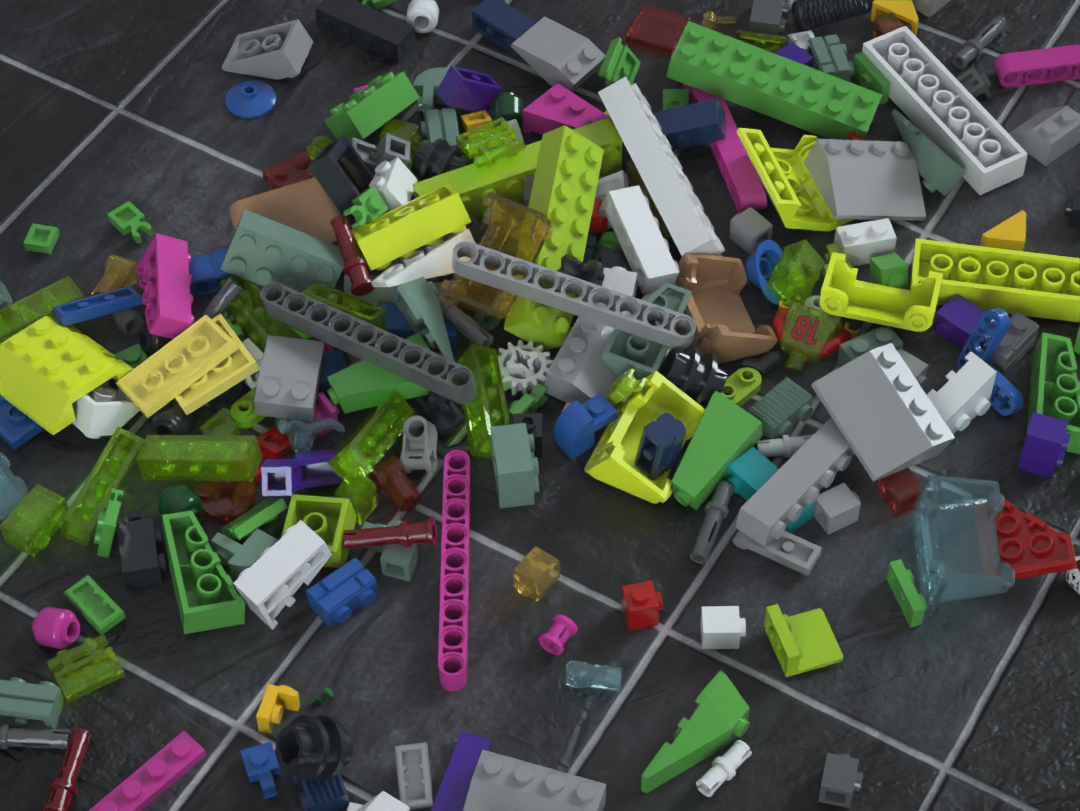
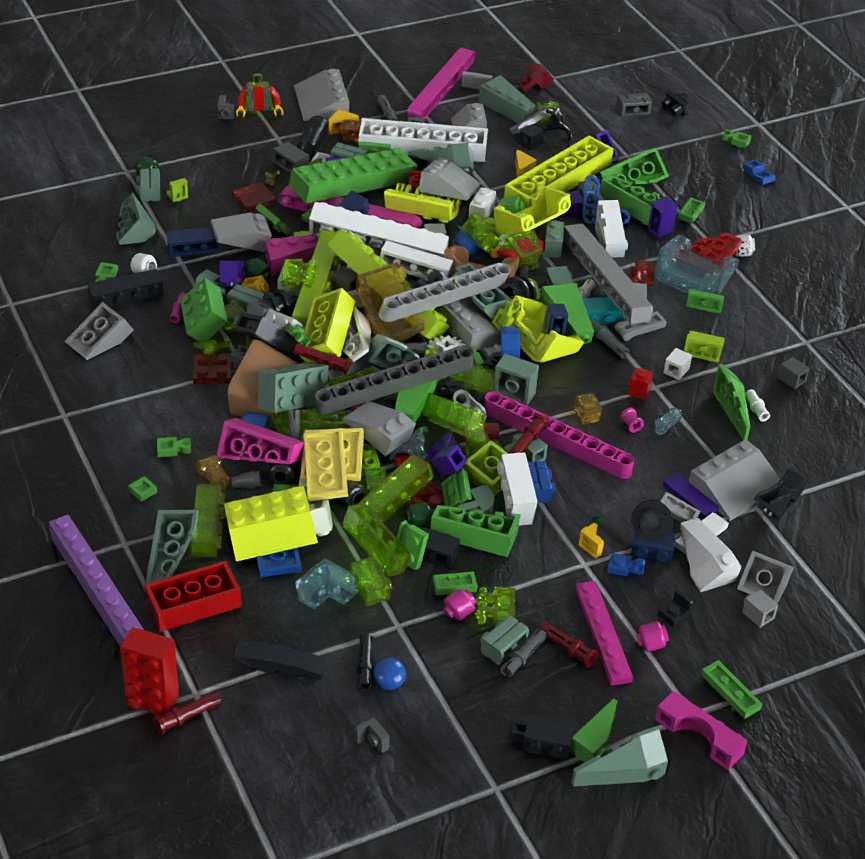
camera: 60 degrees left, 10 degrees down
blue tile [52,286,142,327] -> none
blue dish [225,80,276,119] -> none
light grey slope [811,343,955,482] -> none

